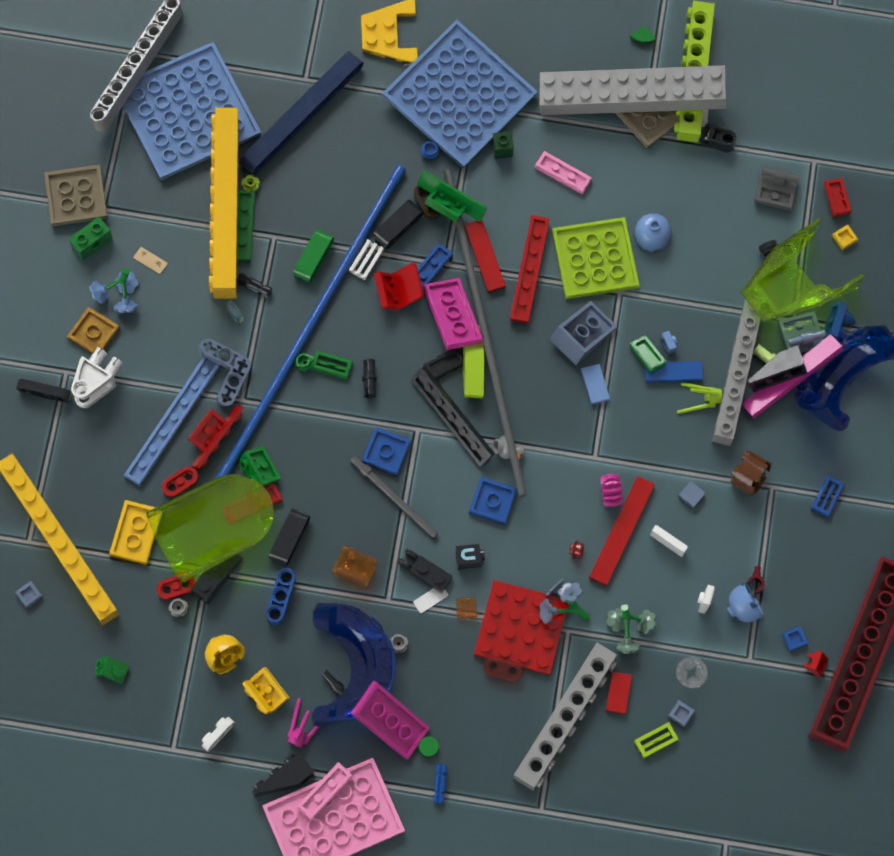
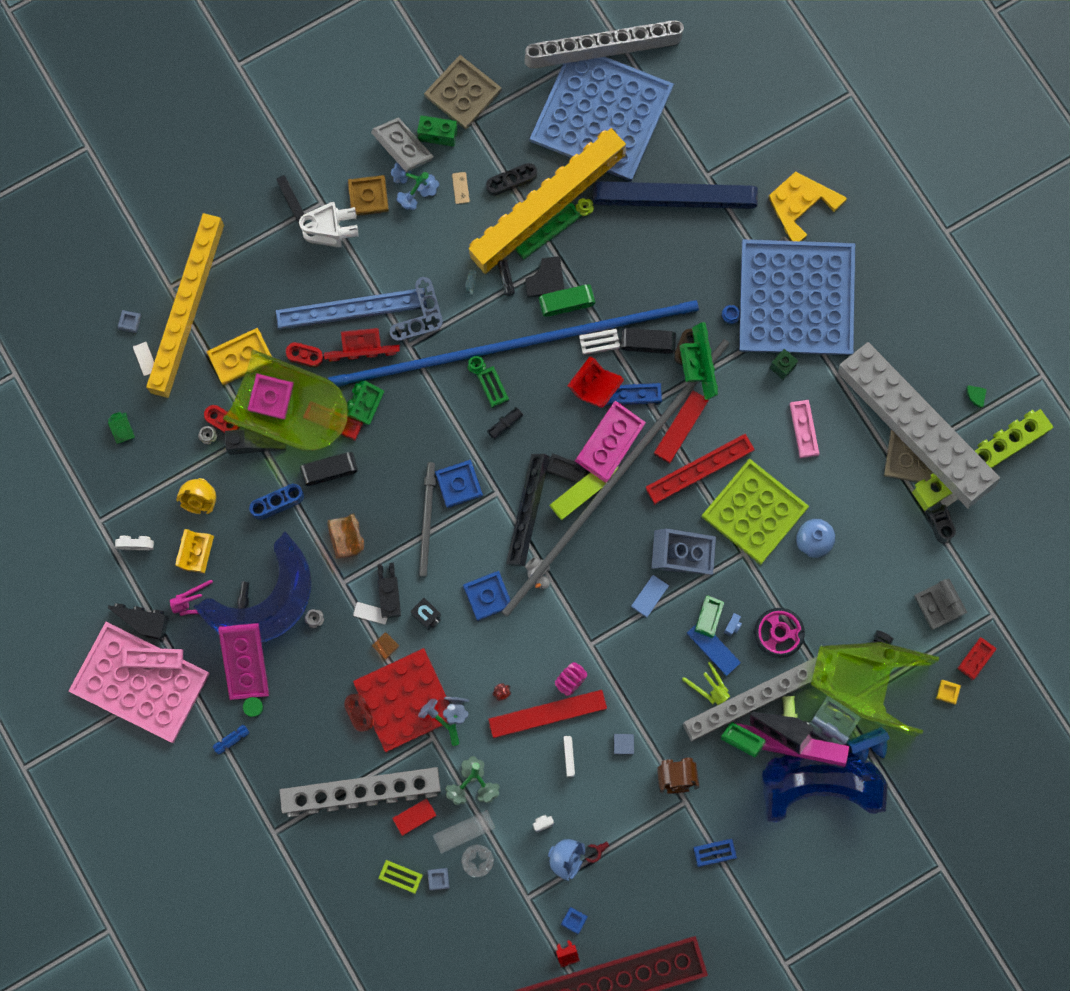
camera: 55 degrees right, 5 degrees up
none -> white sticker [133,342,154,376]
none -> dark pink plate [248,373,294,420]
none -> light grey tile [371,117,434,172]
none -> clear plate [433,810,496,854]
none -> black beam [486,163,537,196]
none -> black tile [525,256,564,298]
none -> green tile [721,722,766,758]
none -> dark pink wheel [754,608,805,658]

